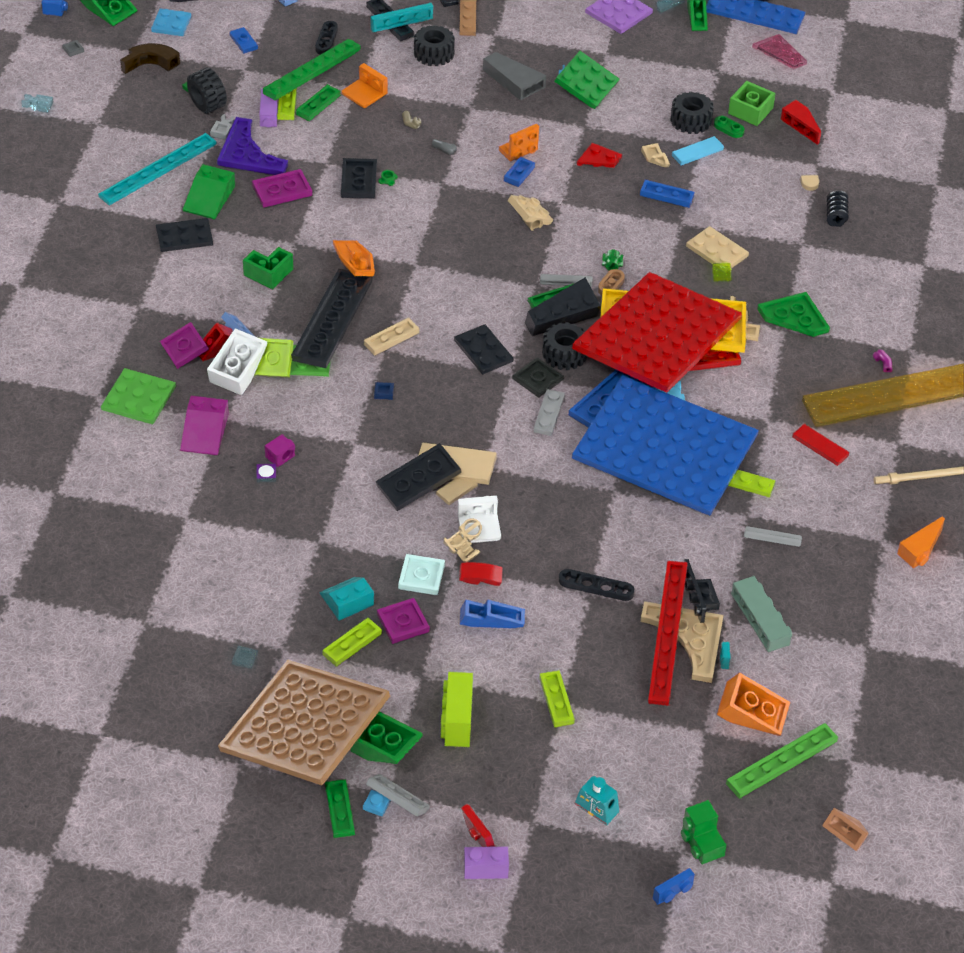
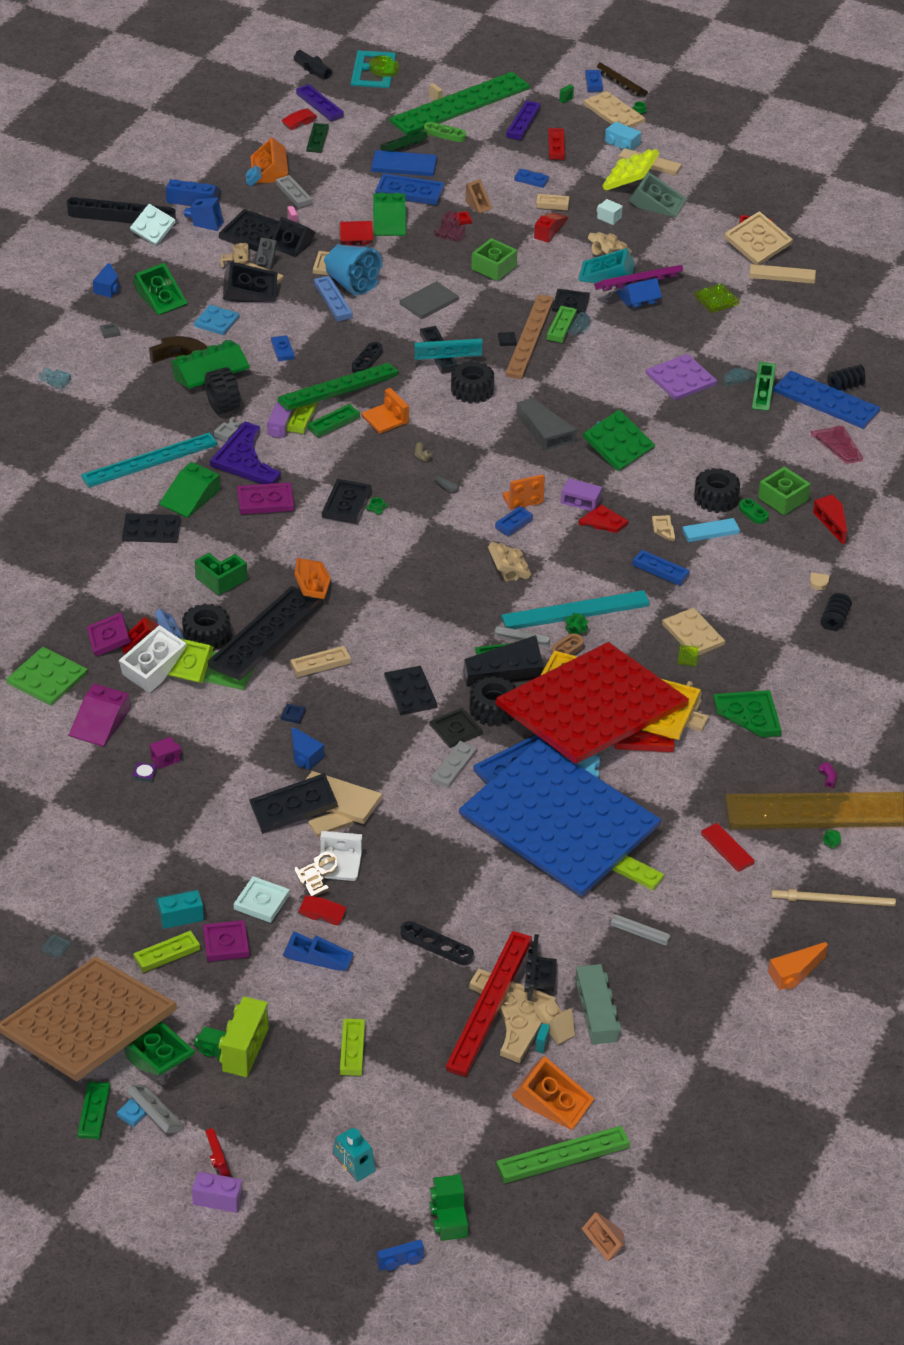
camera: 15 degrees right, 5 degrees down
none -> green slope [171,340,250,389]
none -> black tyre [182,603,230,651]
none -> green brick [194,1026,227,1061]
none -> blue slope [292,727,324,770]
none -> teal tile [501,590,650,629]
none -> tan slope [534,998,575,1045]
none -> medium lavender brick [561,478,602,511]
none -> green plate [823,829,841,849]

